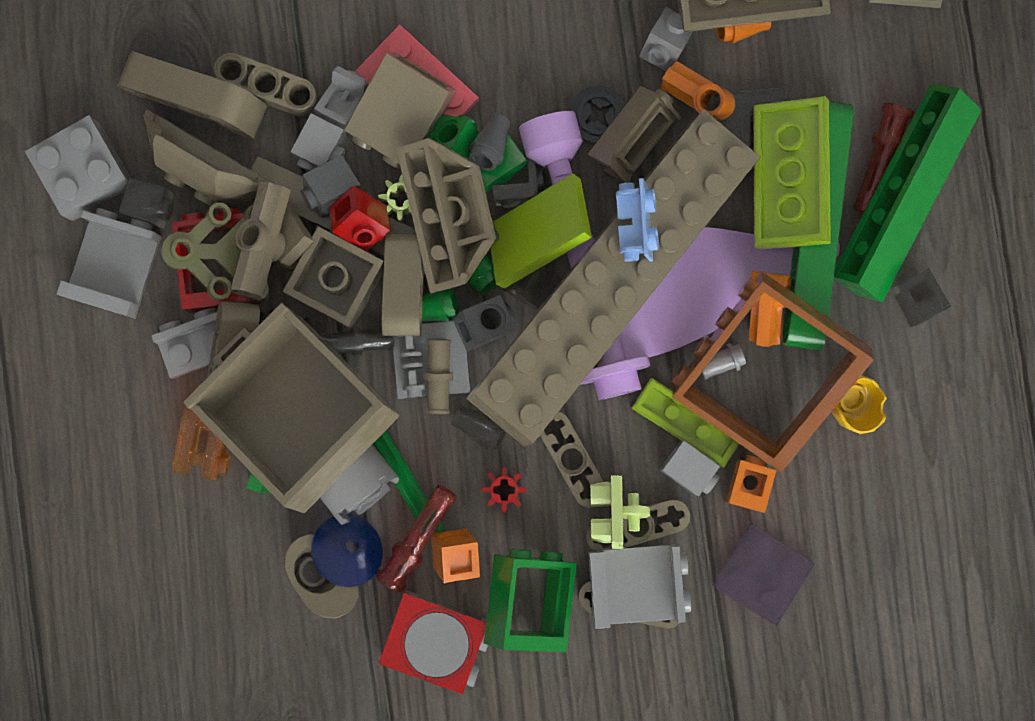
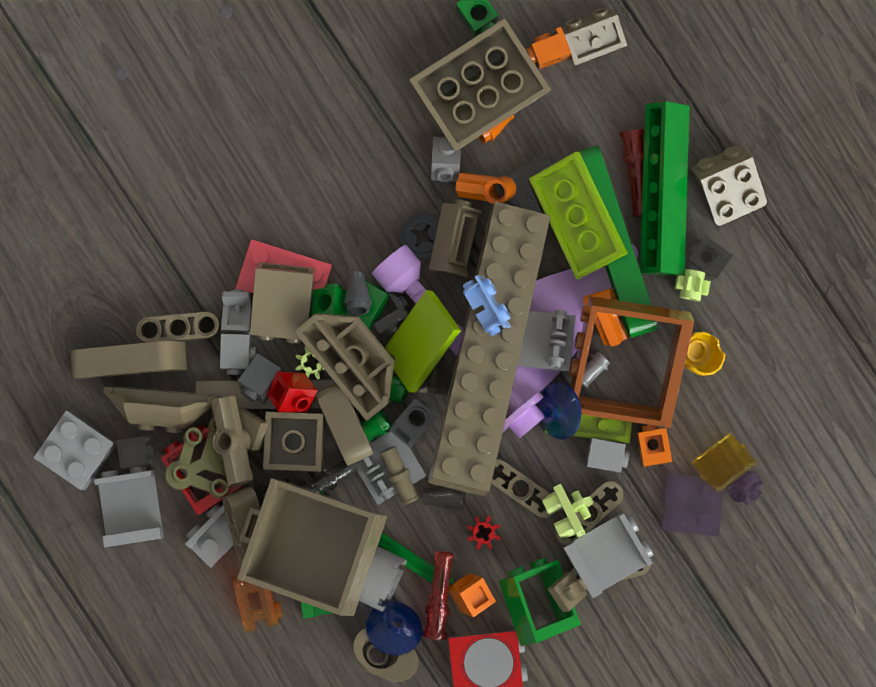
camera: 25 degrees left, 0 degrees up
none -> light grey hinge [517,310,576,371]
none -> clear blue dish [539,382,582,440]
none -> dark tan tile [548,571,587,612]
none -> yellowish green gear [674,269,711,301]
none -> bracket [690,145,767,226]
none -> clear yellow piece [691,433,757,493]
none -> clear purple gear [726,468,763,505]

